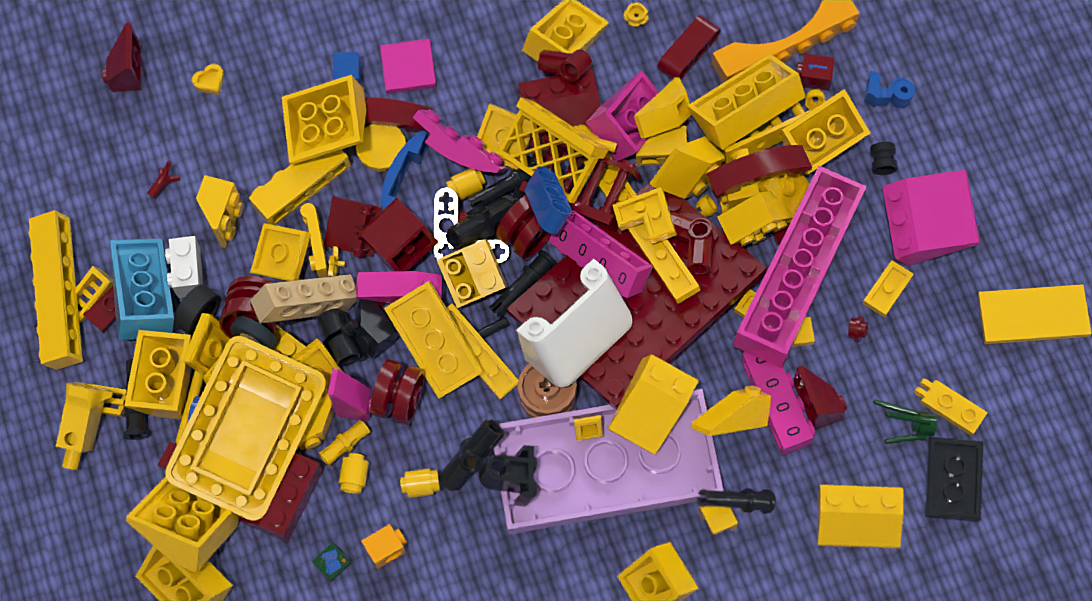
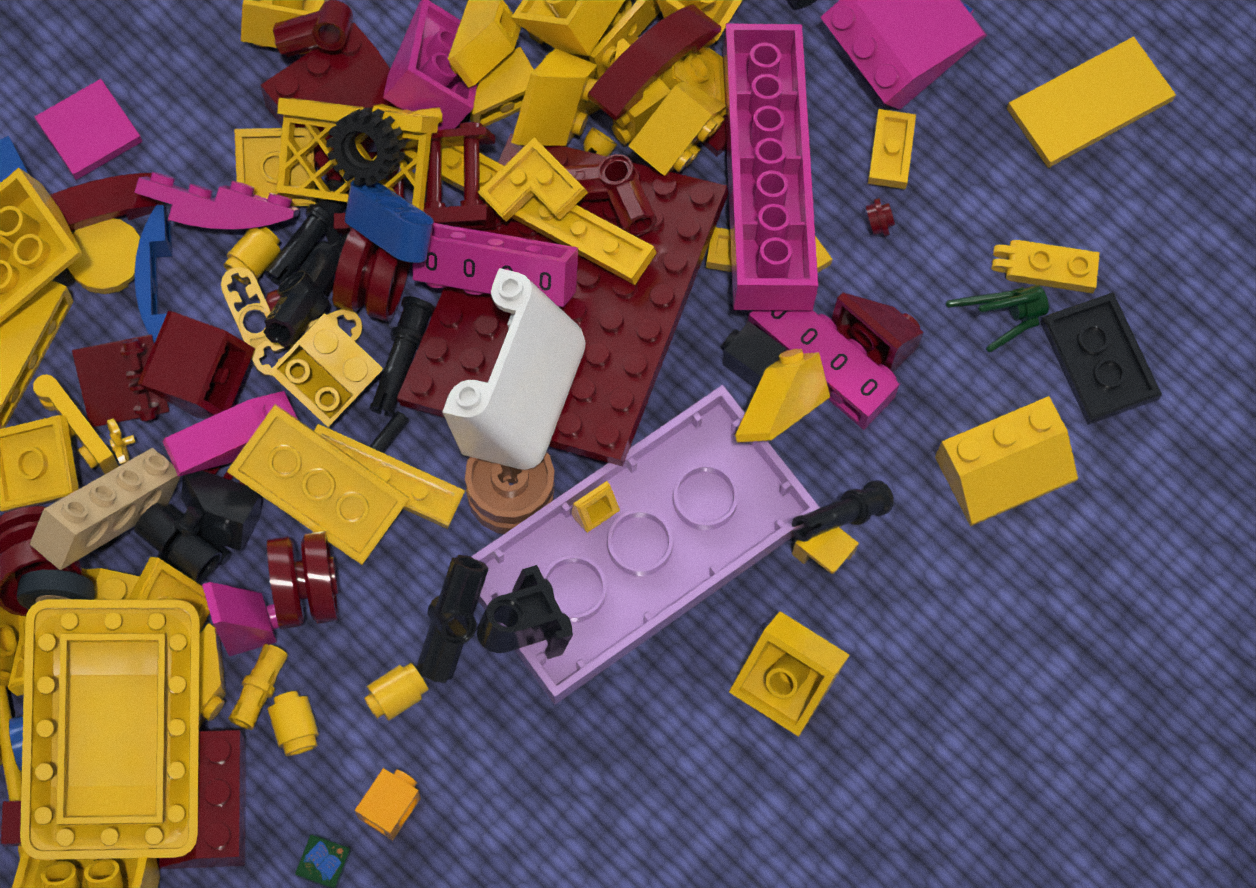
camera: 35 degrees left, 0 degrees up
yellow slope [607,354,699,455] -> none
none -> black tyre [326,108,406,186]
none -> black brick [722,321,787,389]

